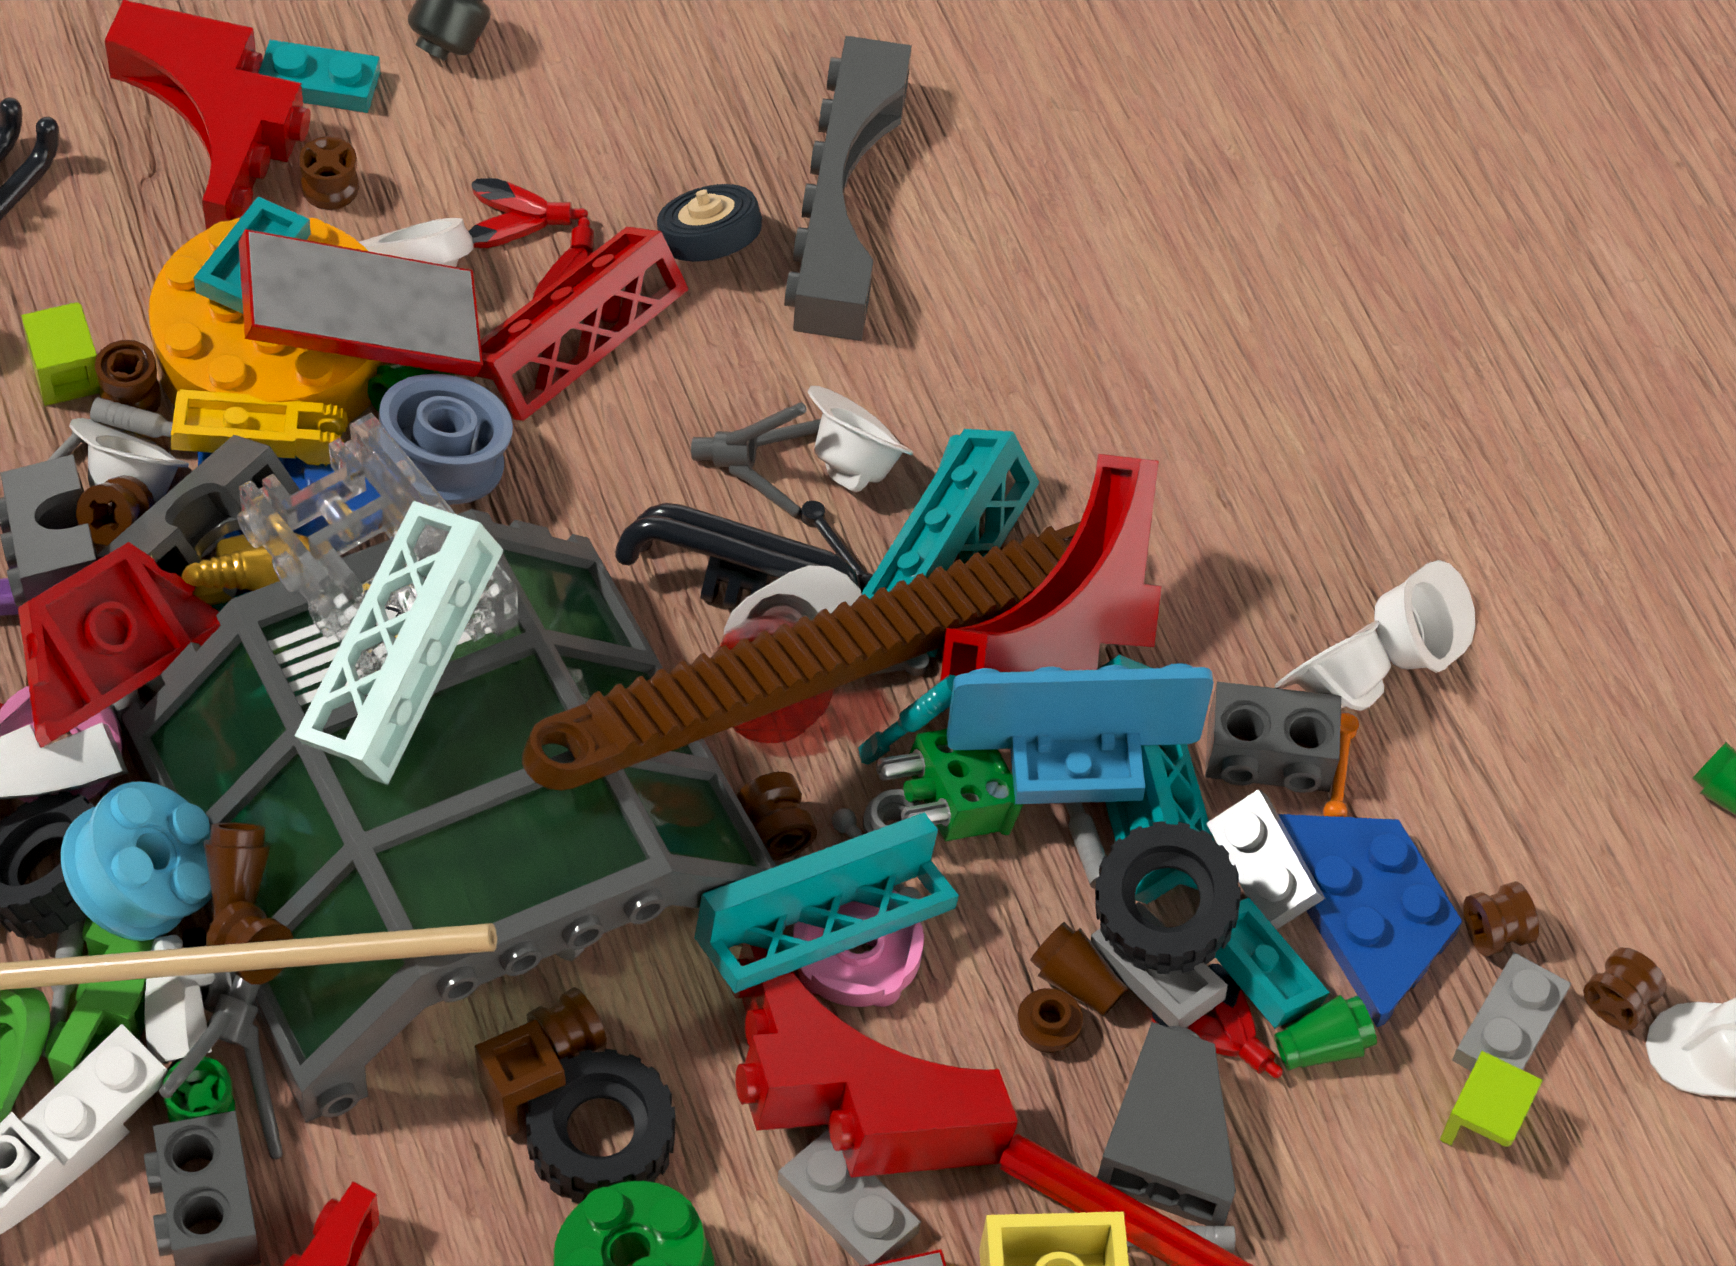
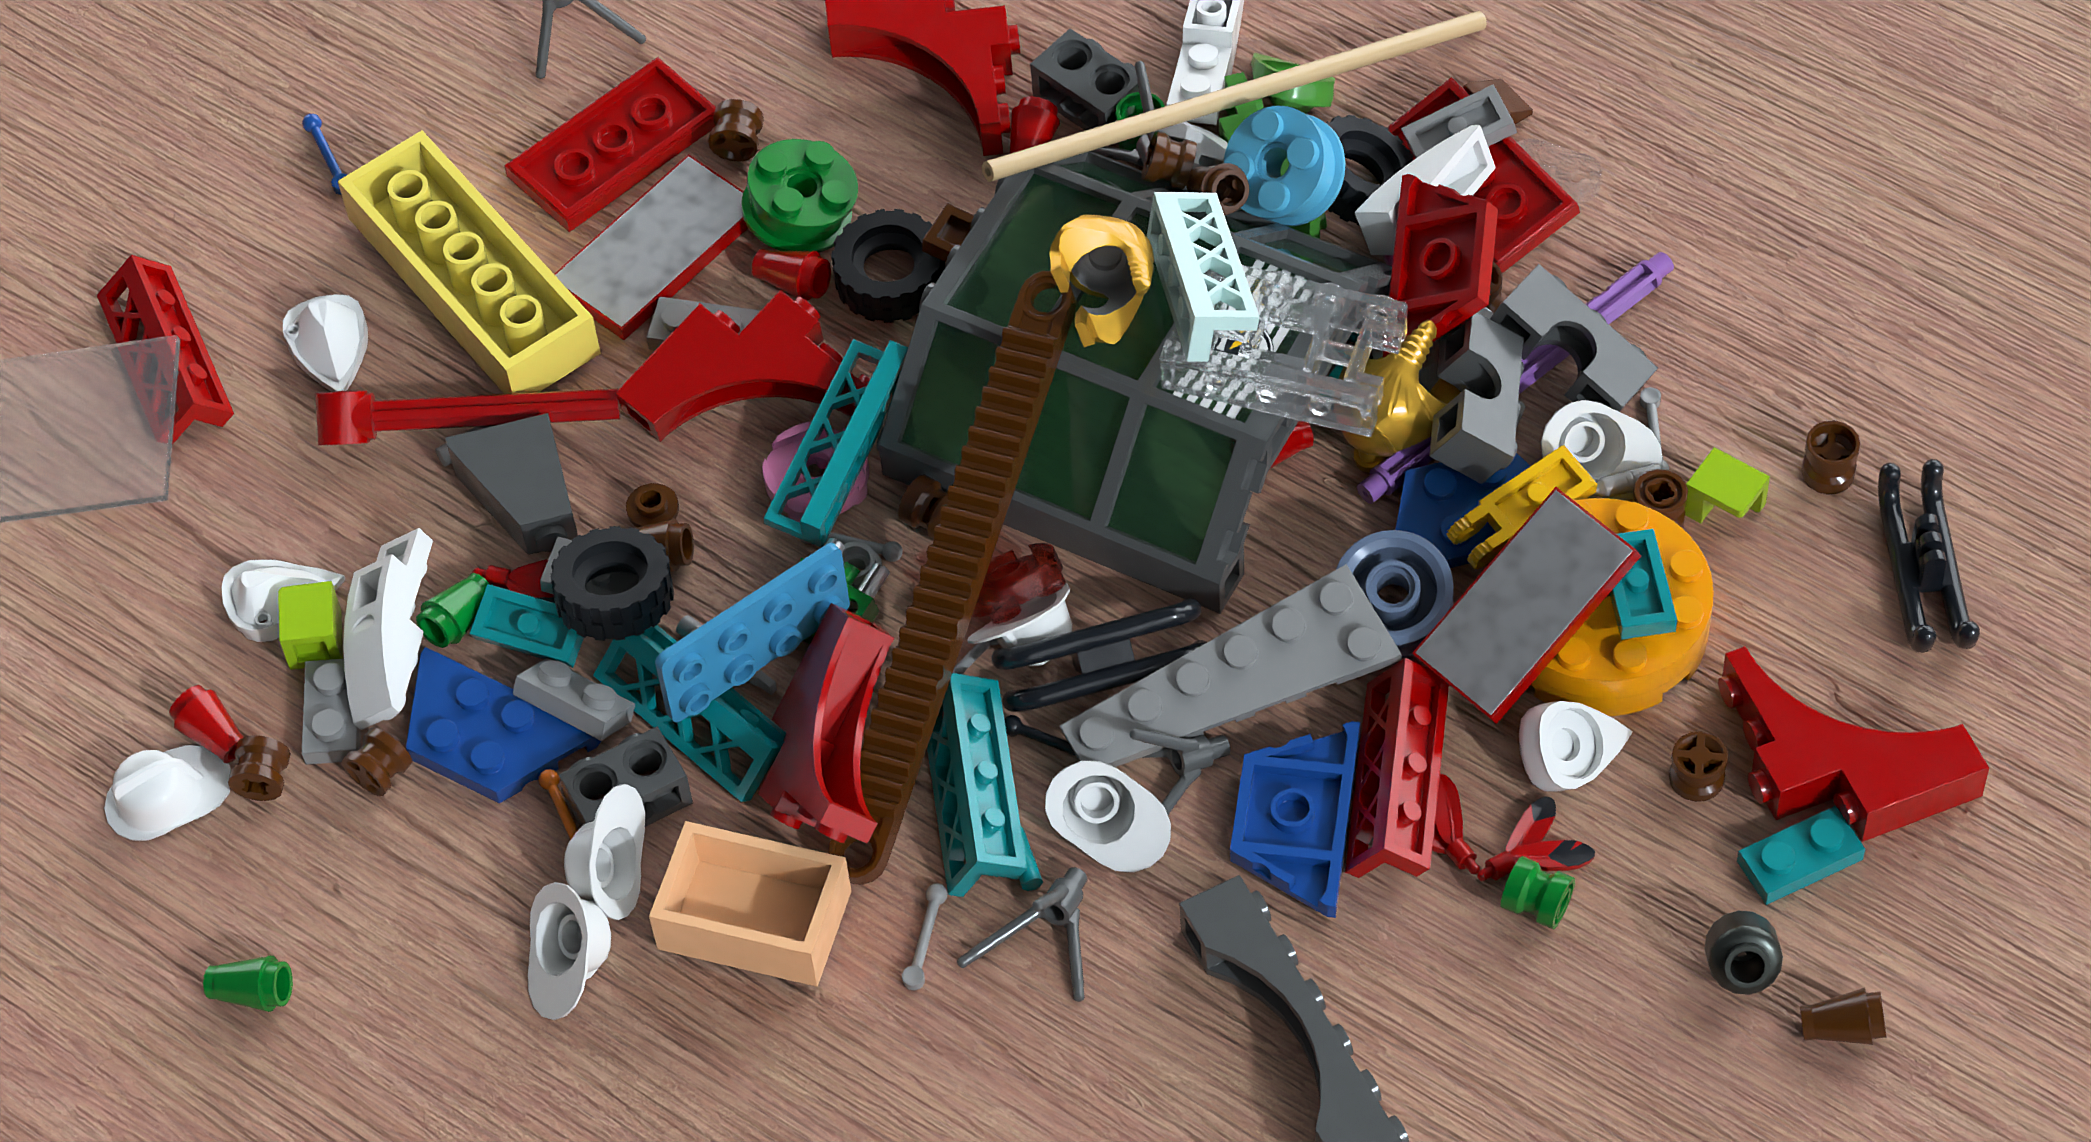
camera: 155 degrees right, 0 degrees up
reddish brown wheel [76,475,155,546] -> none
black wheel [657,184,762,262] -> none
teal piece [858,675,956,765] -> none
none -> red cone [169,685,244,764]
none -> white piece [222,560,345,642]
none -> white slope [343,528,433,730]
none -> light nougat piece [649,821,852,987]
none -> red cone [752,249,831,301]
none -> light grey hinge [902,883,948,990]
none -> dark grey plant [957,867,1088,1002]
none -> red cone [1010,96,1060,154]
none -> pearl gold piece [1049,215,1154,347]
none -> light grey wing [1060,564,1402,767]
none -> blue wing [1230,721,1360,918]
none -> green wheel [1500,856,1576,930]

